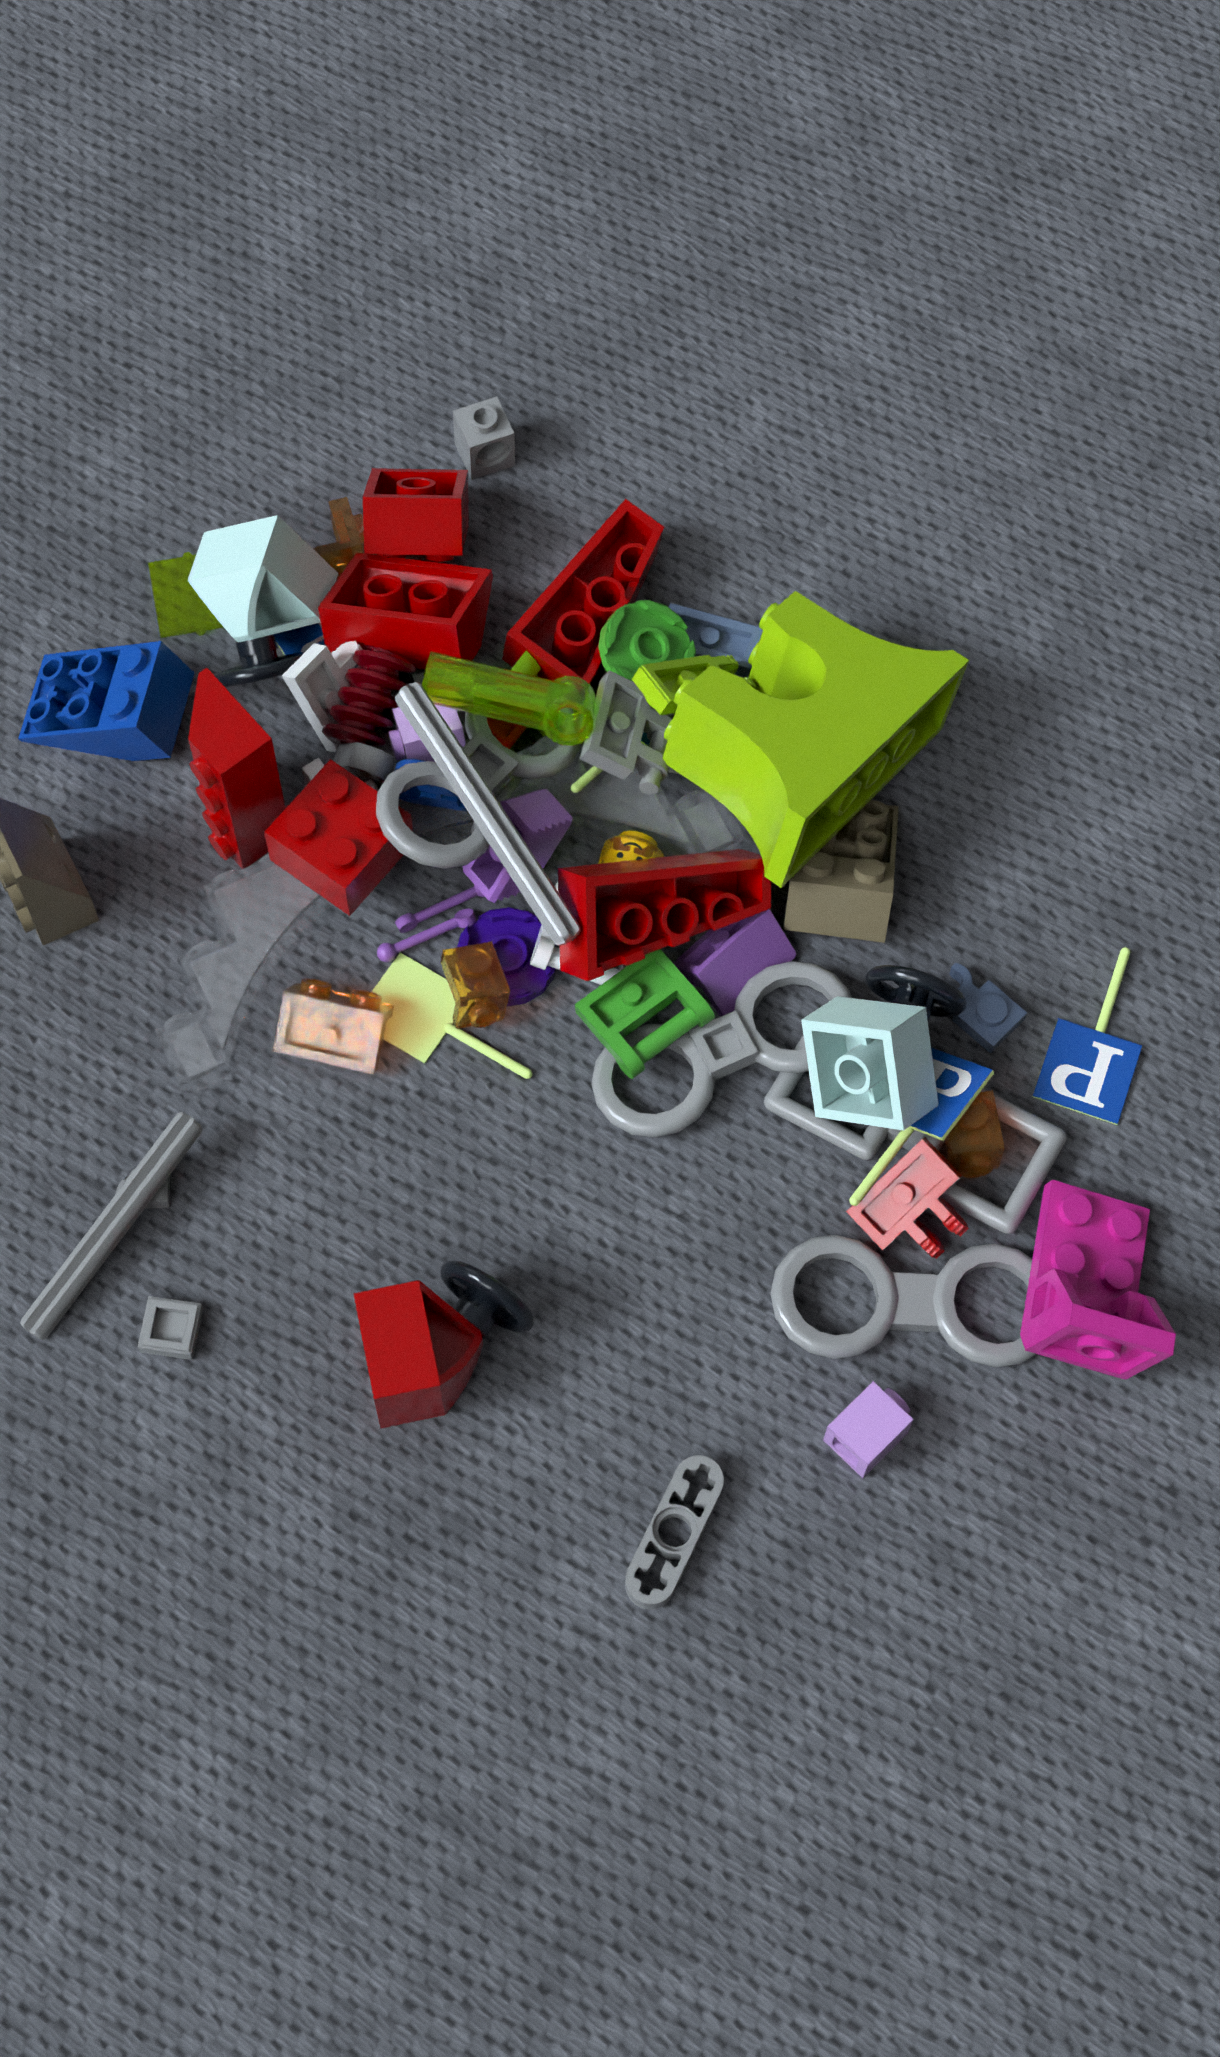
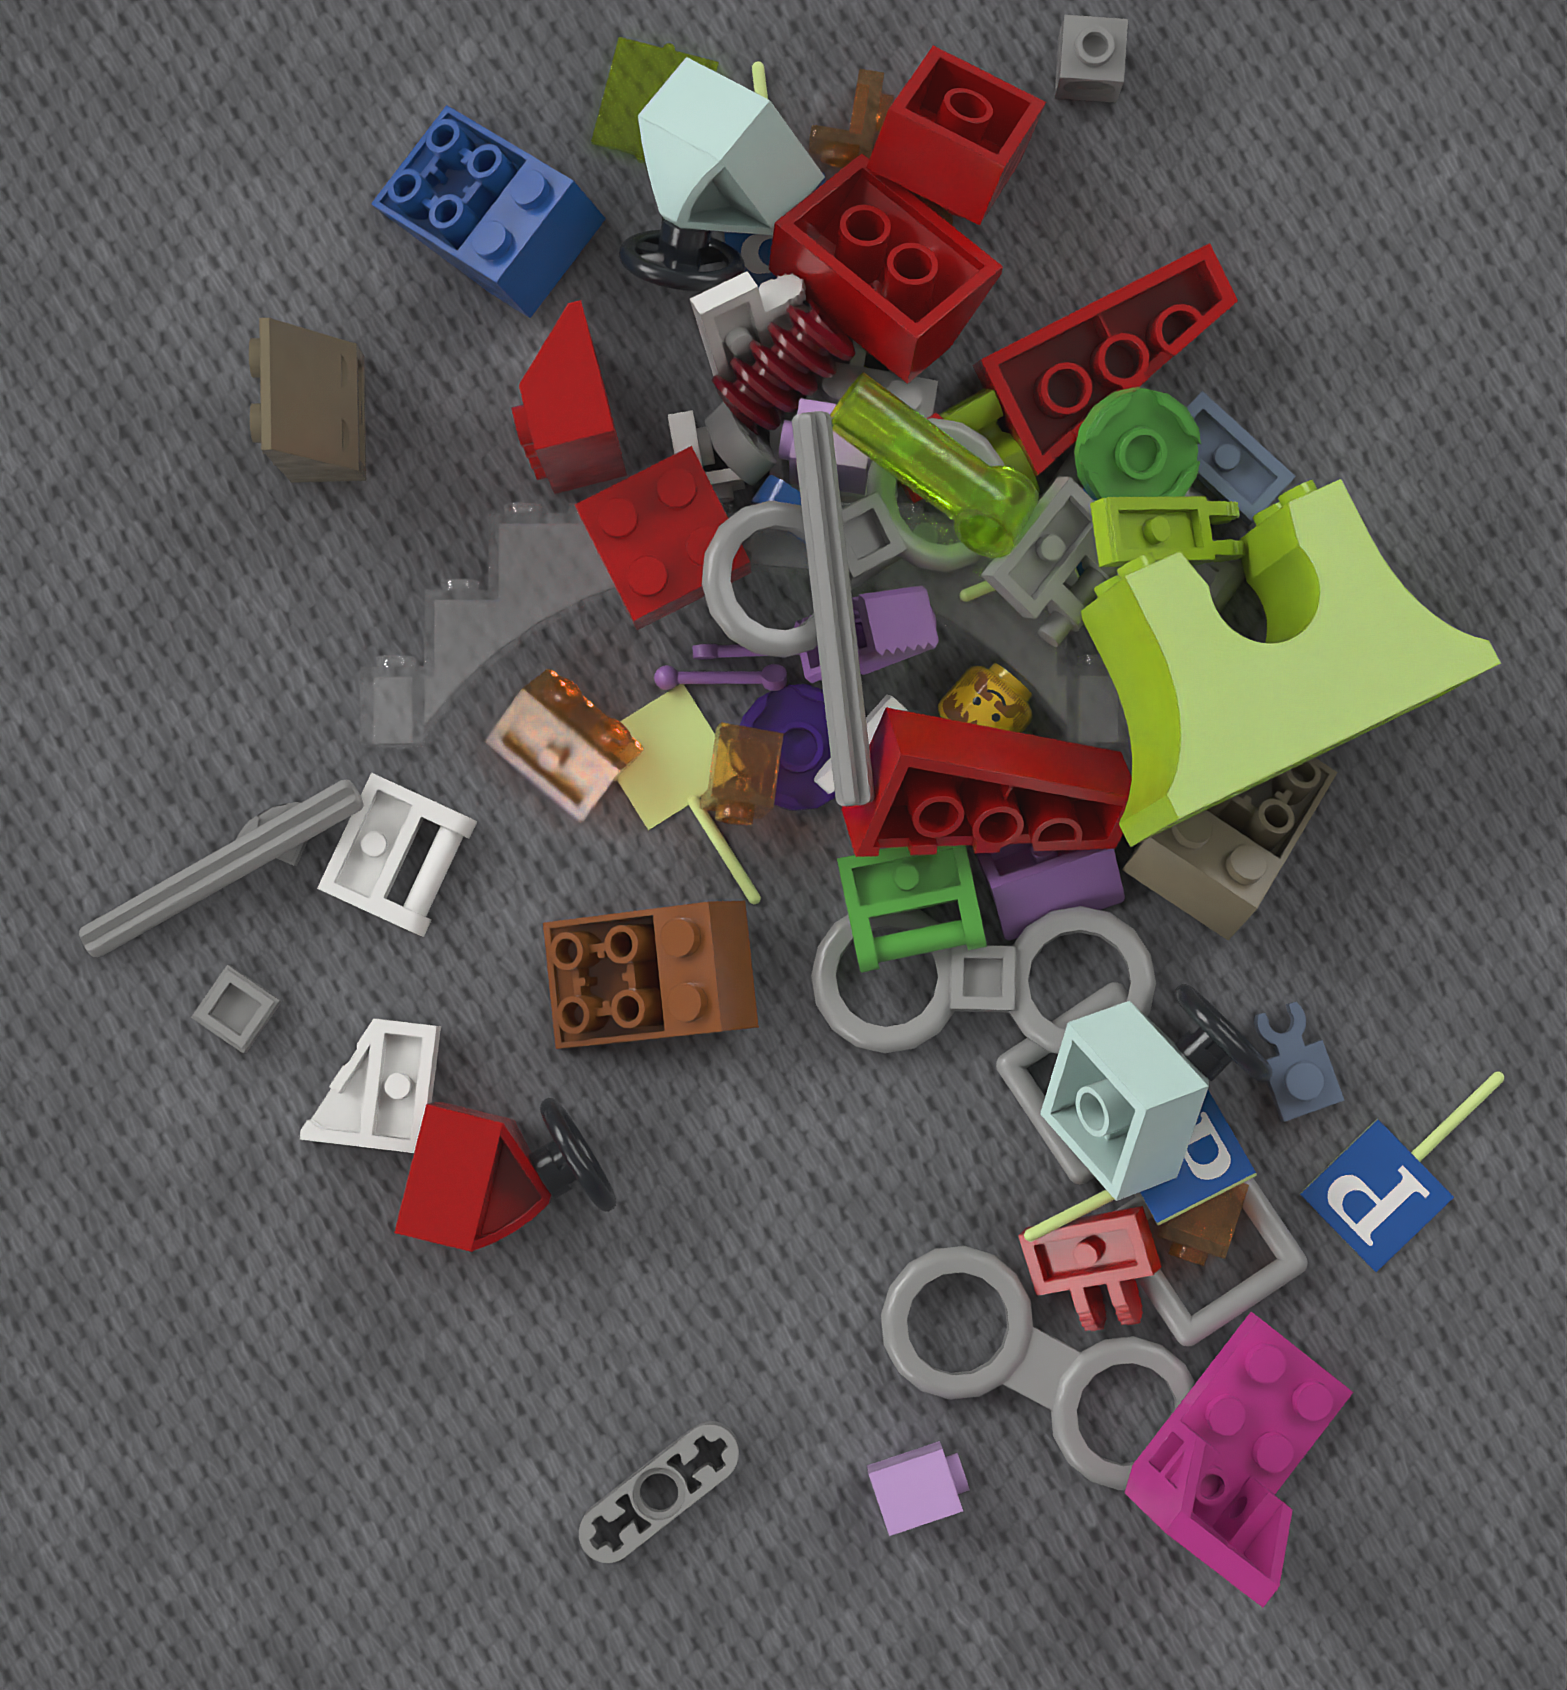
camera: 30 degrees right, 20 degrees up
none -> white wing [300,1019,441,1153]
none -> white plate [317,773,477,937]
none -> dark orange slope [543,900,759,1049]

